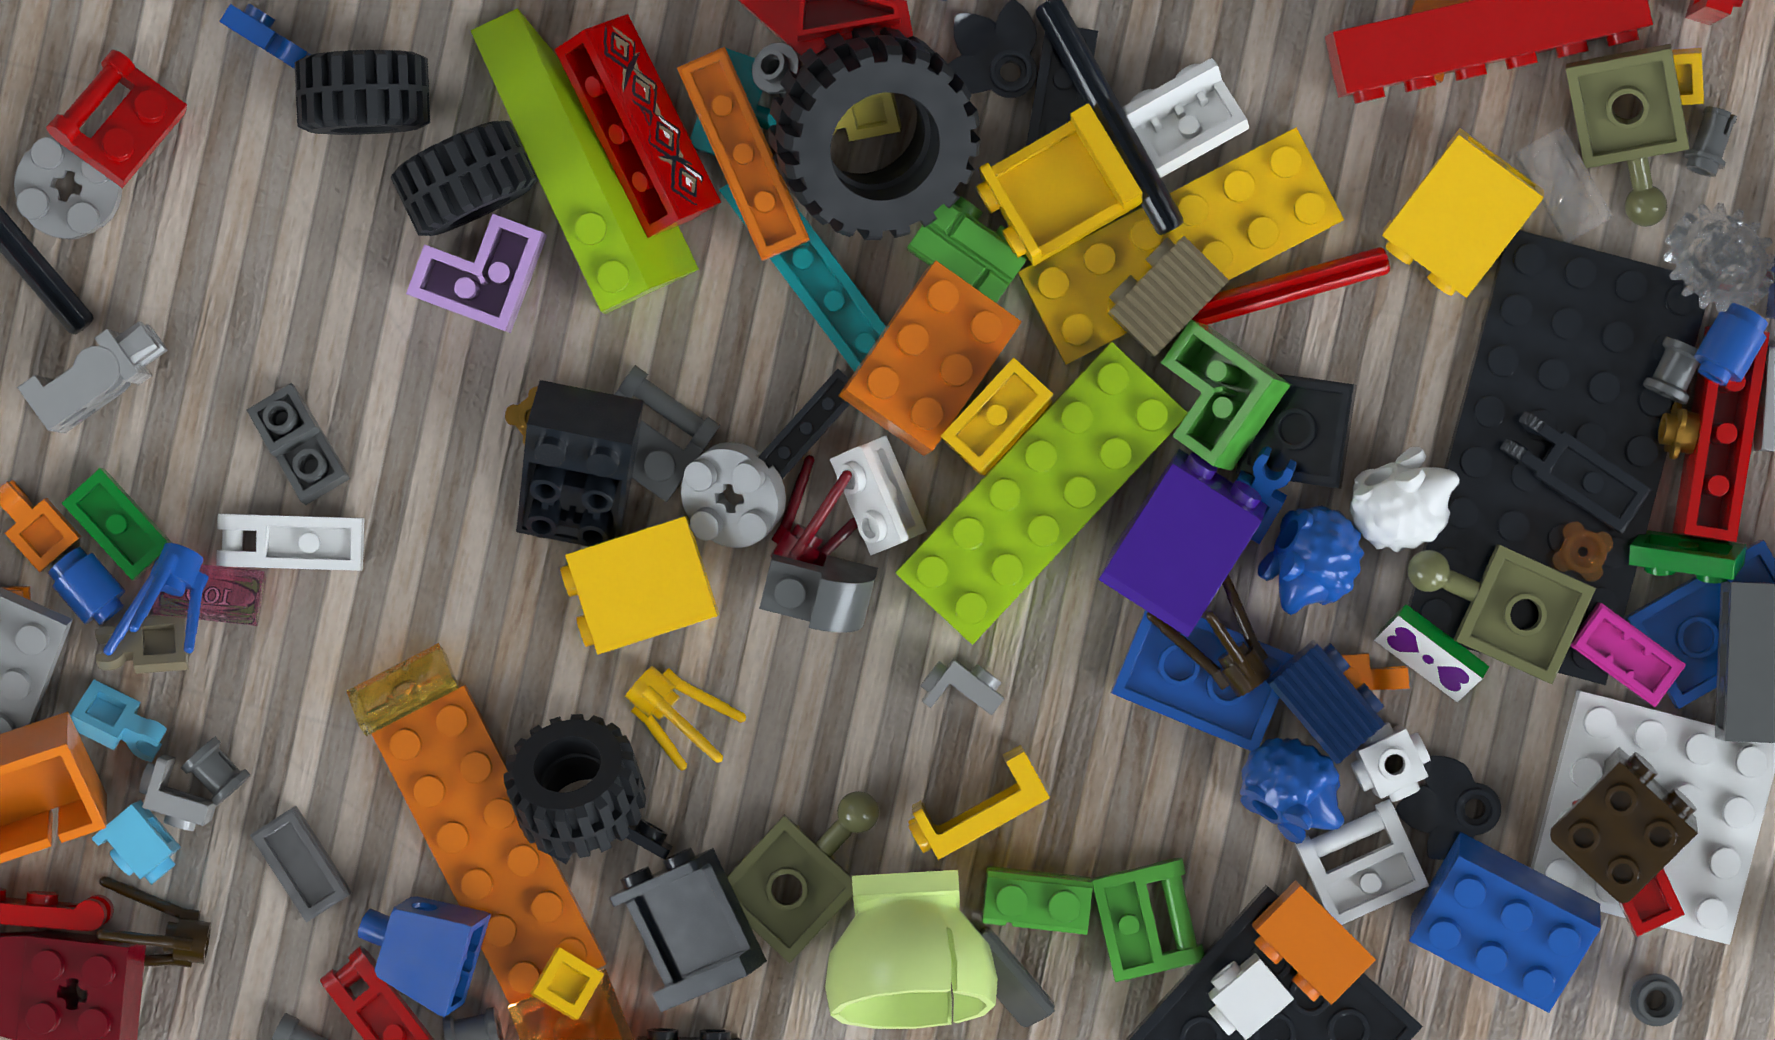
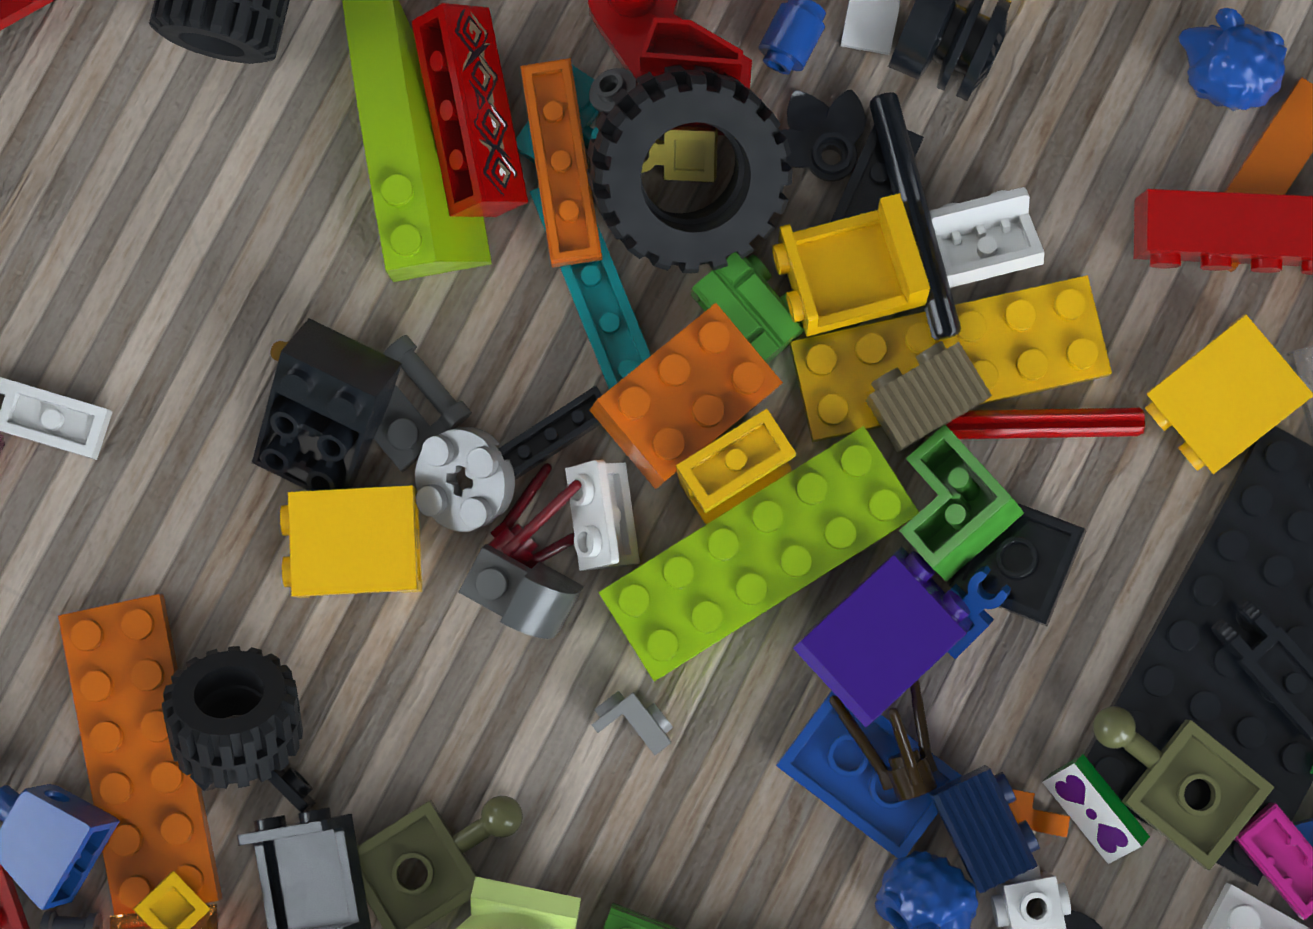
camera: 10 degrees right, 5 degrees down
dark grey slope [247,383,350,505] -> none
clear yellow plate [346,643,459,736] -> none
black tyre [391,121,538,236] -> none
lavender brick [406,213,547,333] -> none
yellow plant [625,666,746,771] -> none
yellow panel [908,745,1050,860] -> none
blue animal [1258,505,1364,615] -> none
white animal [1349,447,1460,553] -> none
clear orange plate [1552,522,1613,582] -> none

